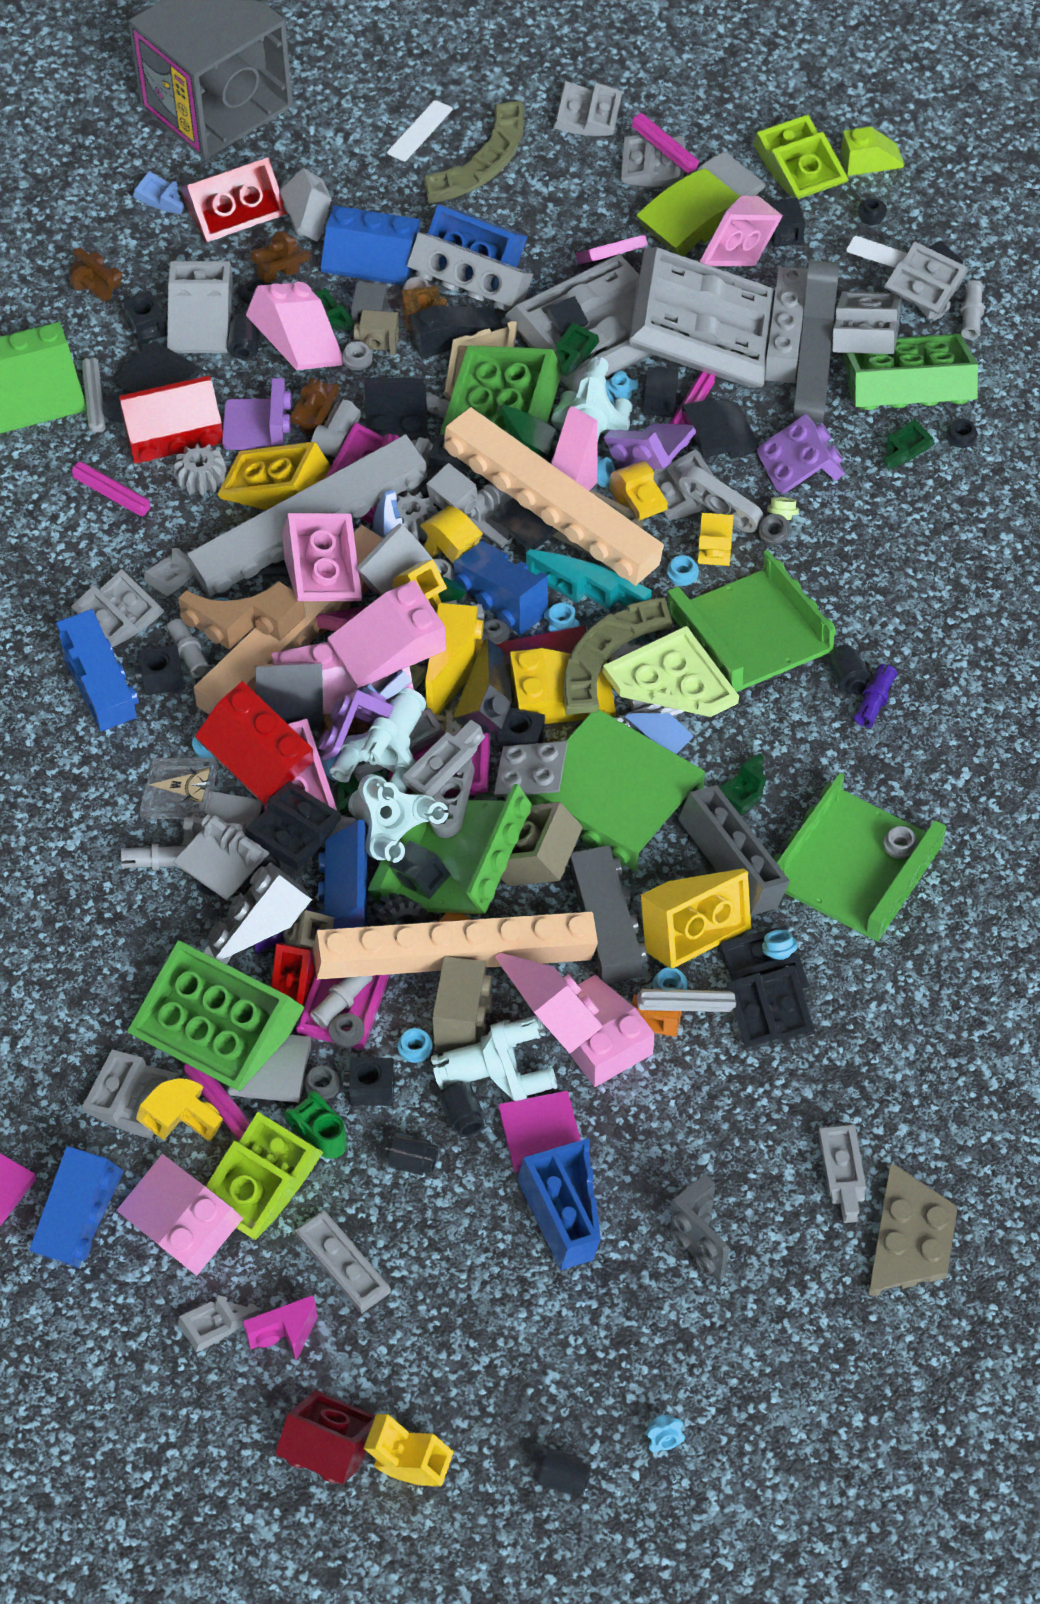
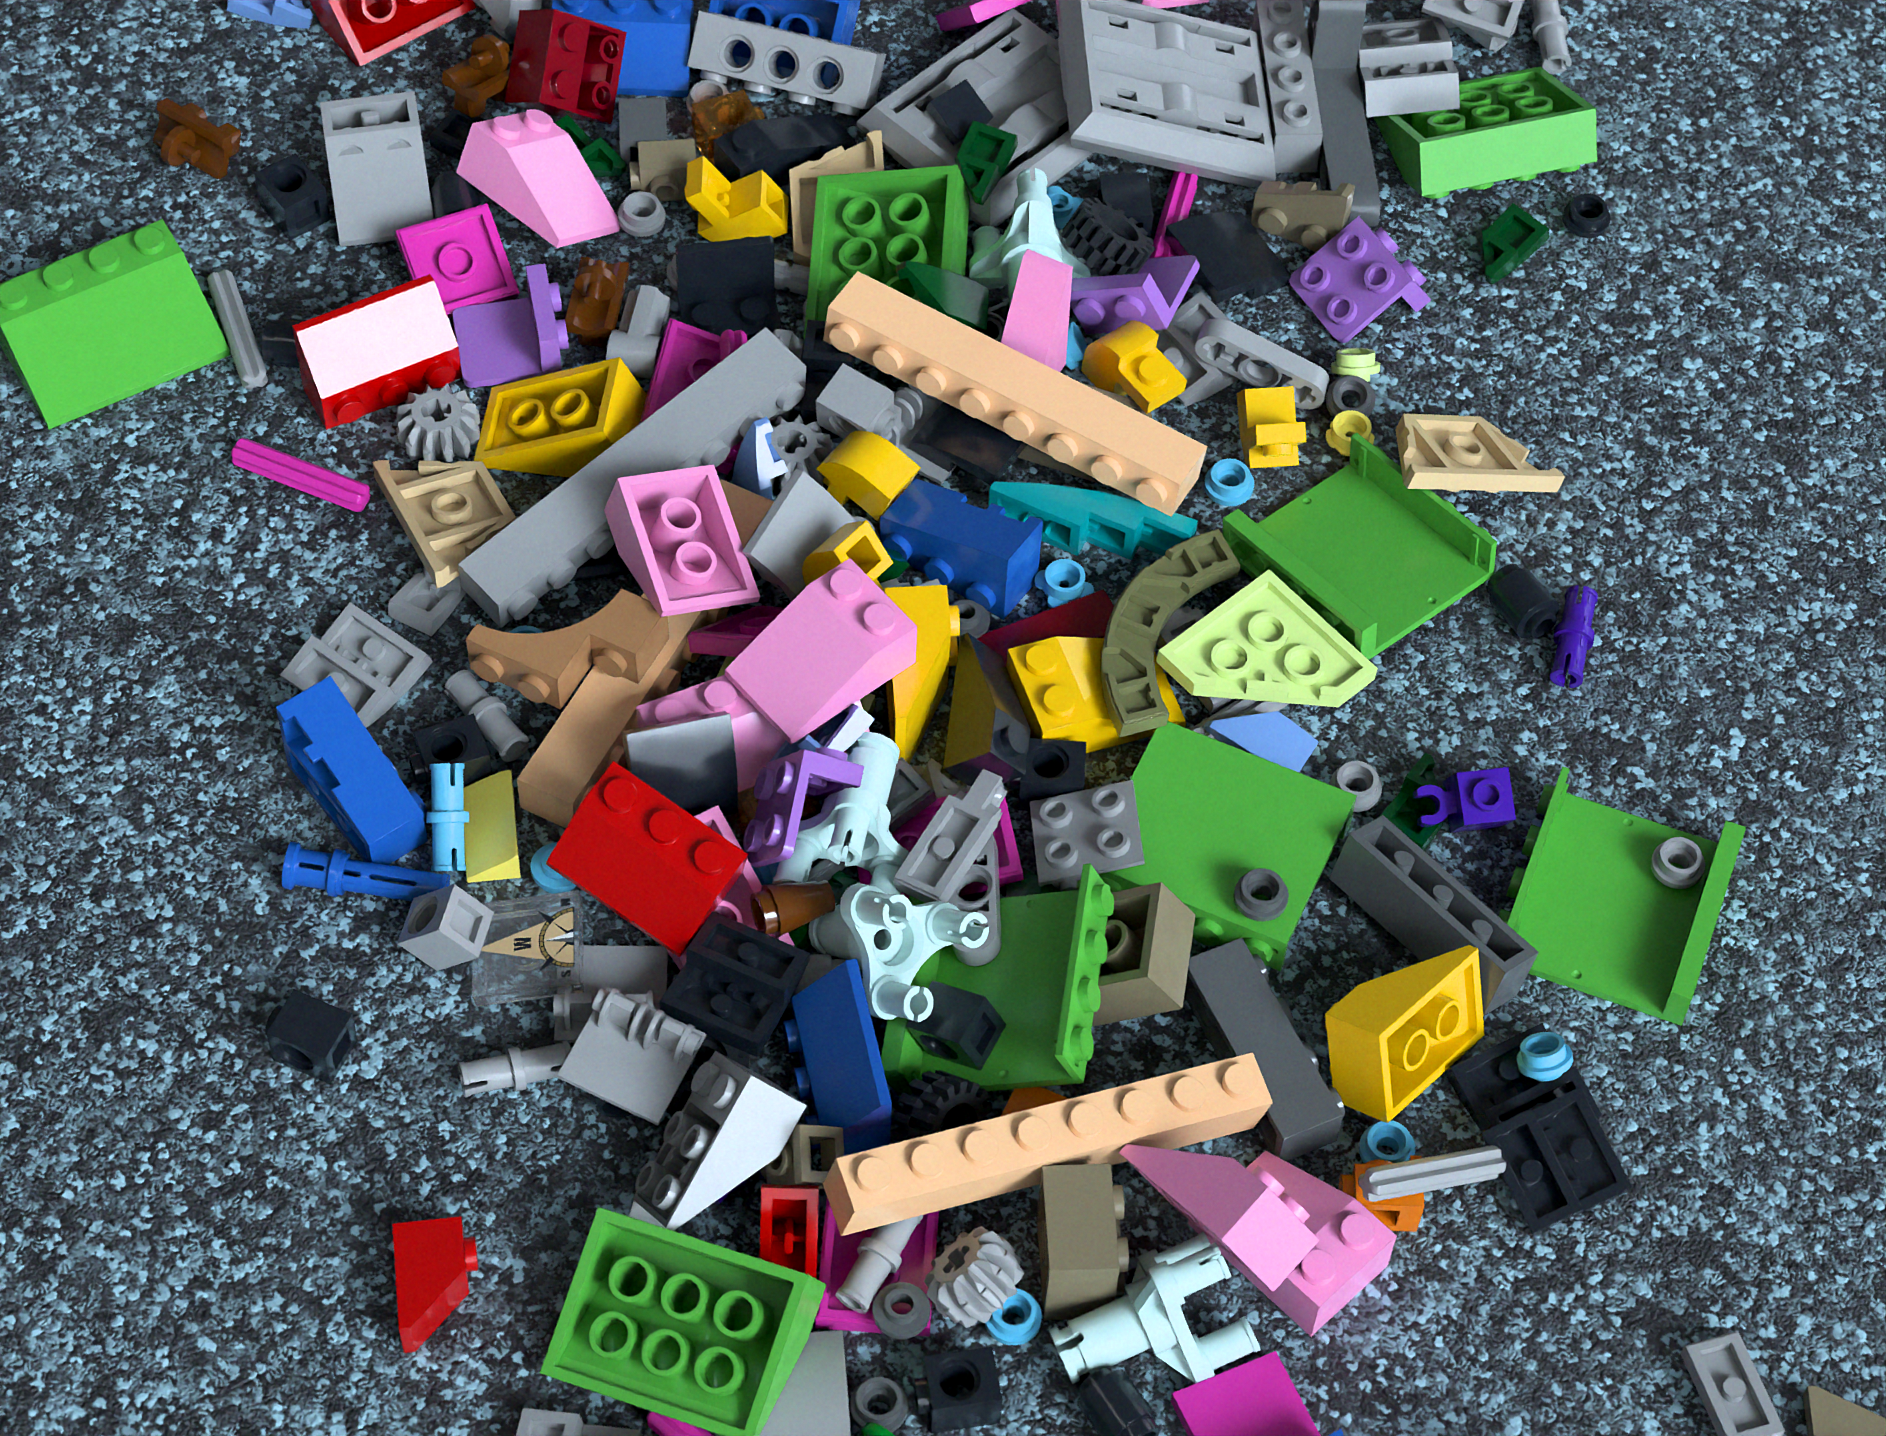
camera: 15 degrees left, 0 degrees up
black slope [114,340,202,394] -> none
none -> black brick [265,989,358,1085]
none -> blue pin [282,841,450,902]
none -> tan wing [372,460,516,588]
none -> red slope [392,1216,479,1353]
none -> dark pink tile [395,203,520,318]
none -> light grey brick [397,884,494,971]
none -> medium azure pin [426,763,470,871]
none -> light yellow slope [464,770,521,883]
none -> dark red slope [505,9,627,124]
none -> yellow brick [684,156,789,242]
none -> reddish brown cone [750,880,835,938]
none -> light grey gear [924,1226,1024,1328]
none -> black tyre [1061,197,1155,276]
none -> dark grey plate [1234,868,1289,921]
none -> dark tan wing [1251,181,1355,252]
none -> light yellow plate [1326,410,1375,456]
none -> light grey plate [1330,761,1382,812]
none -> tan wing [1395,413,1565,493]
none -> dark purple brick [1413,767,1516,833]

